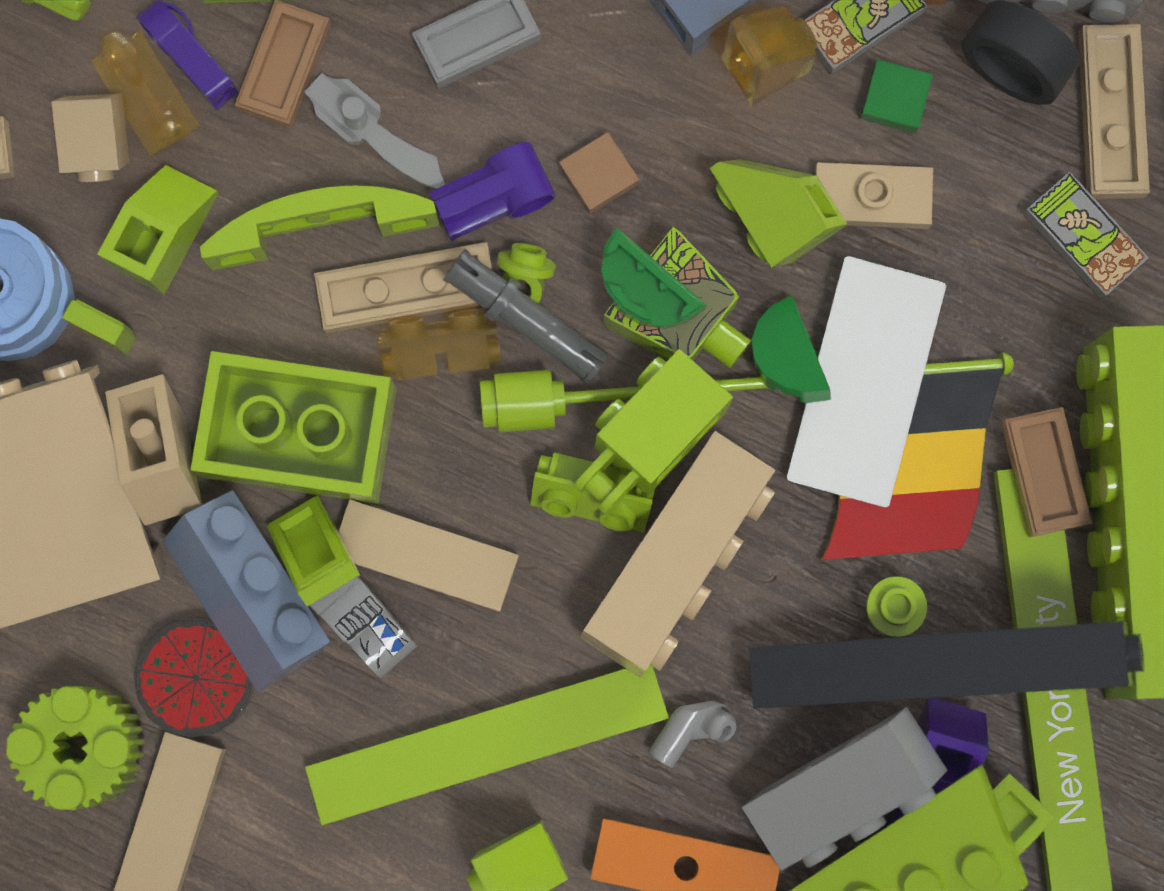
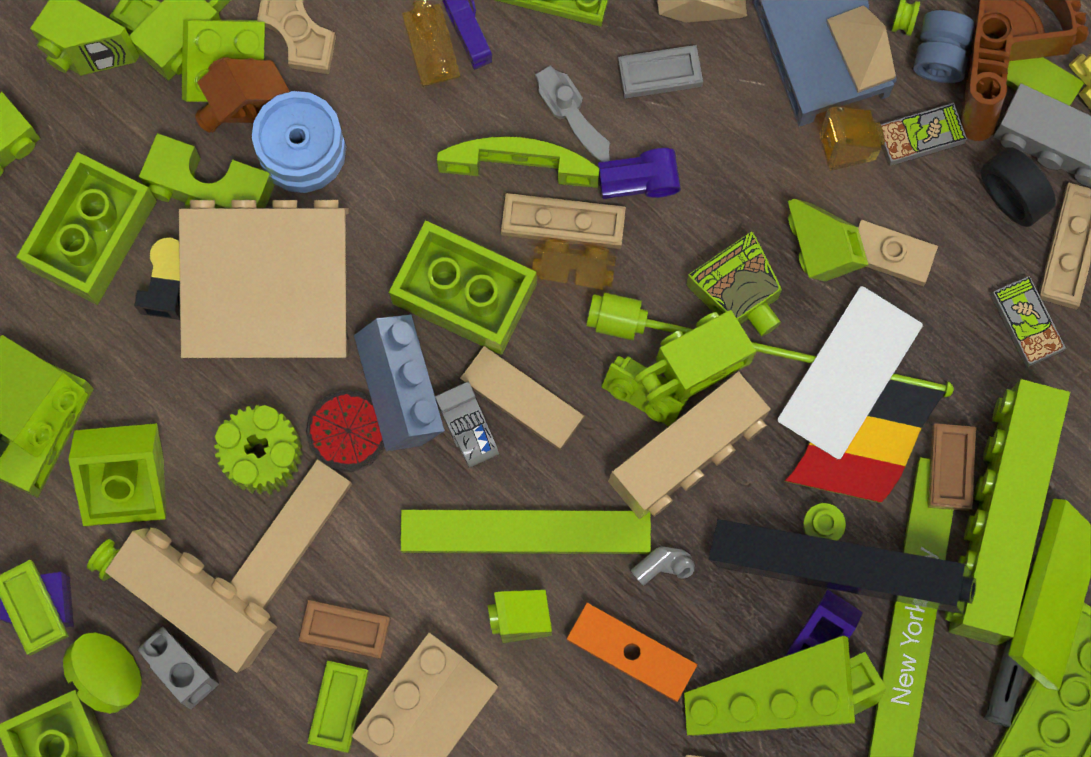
camera: 20 degrees right, 5 degrees down
tan brick [51,93,130,182] -> none
lime tile [62,299,137,355] -> none
lime slope [97,165,219,295] -> none
tan brick [105,374,202,526] -> none
medium nougat tile [235,0,332,130] -> none
lime tile [267,496,360,607] -> none
dark grey pin [443,249,609,384] -> none
lime plate [497,243,556,303] -> none
medium nougat tile [559,132,639,215] -> none
green tile [601,227,707,329] -> none
light grey brick [742,706,947,870] -> none
green tile [752,295,831,403] -> none
green tile [860,59,933,134] -> none

